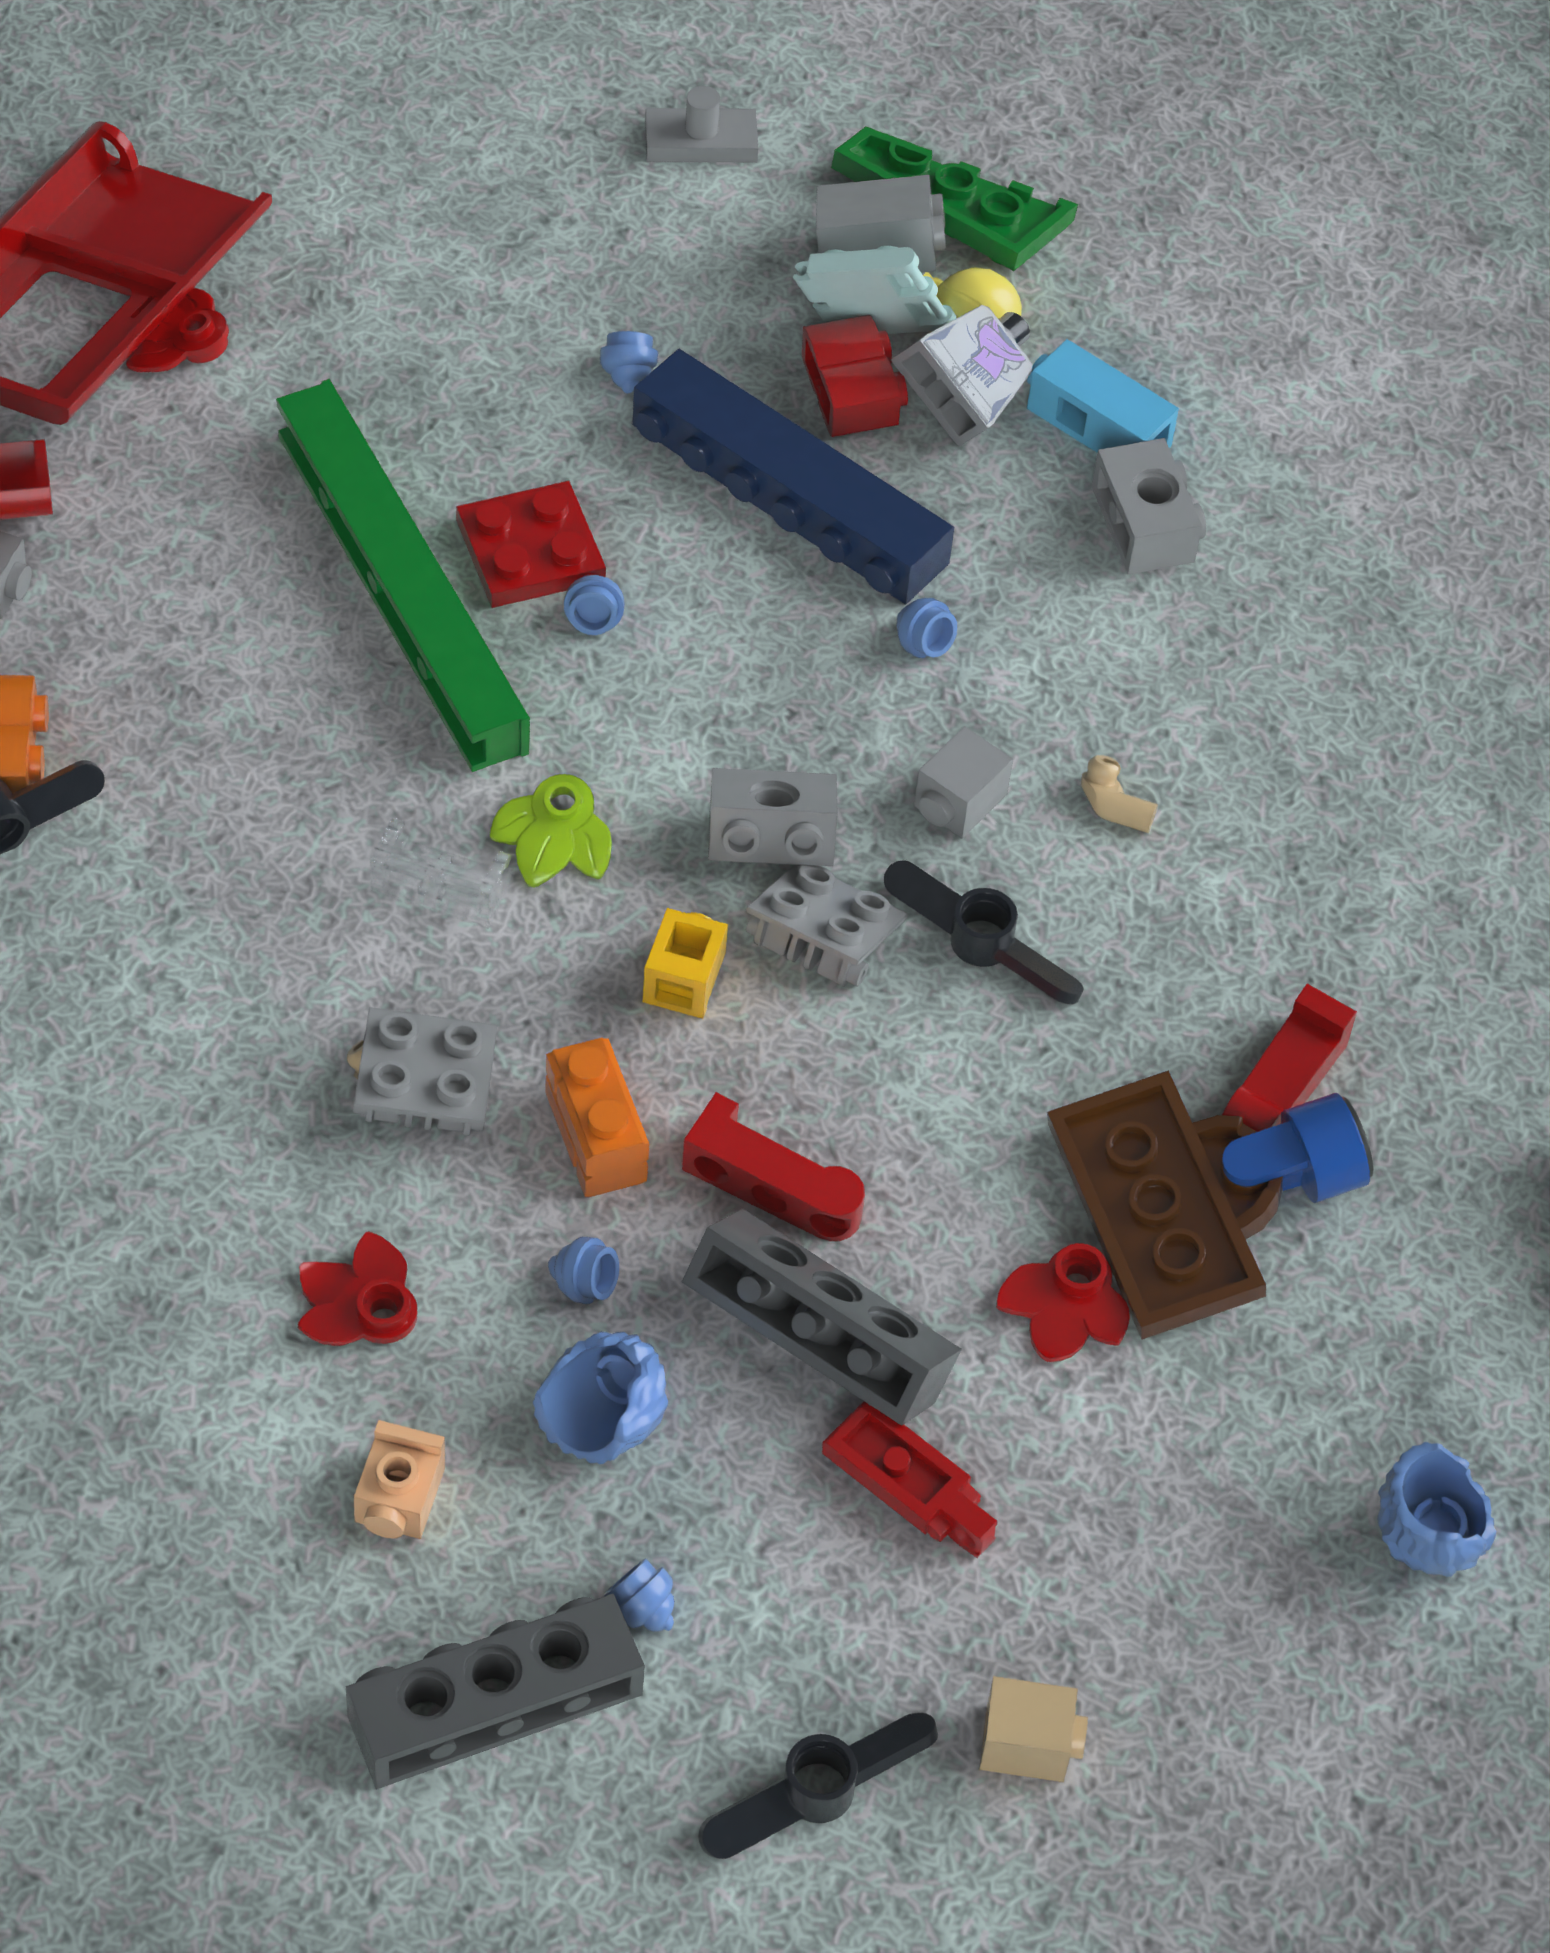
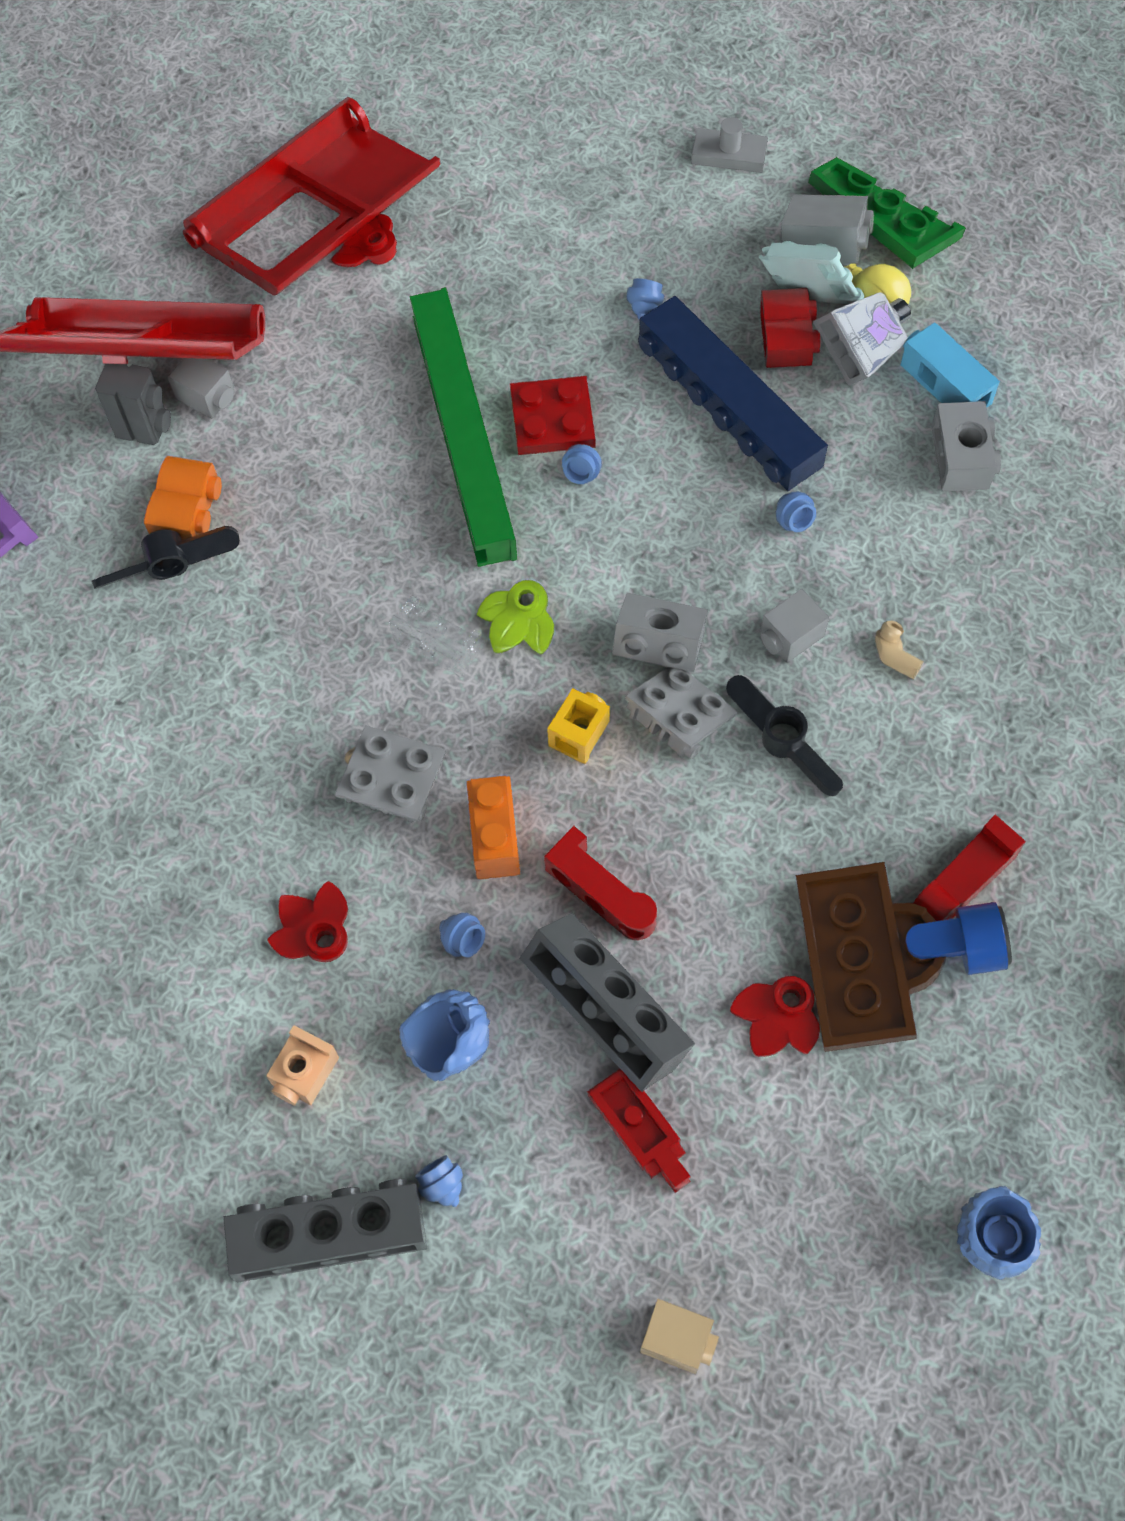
camera: 20 degrees right, 10 degrees up
black piece [698,1713,938,1859] -> none

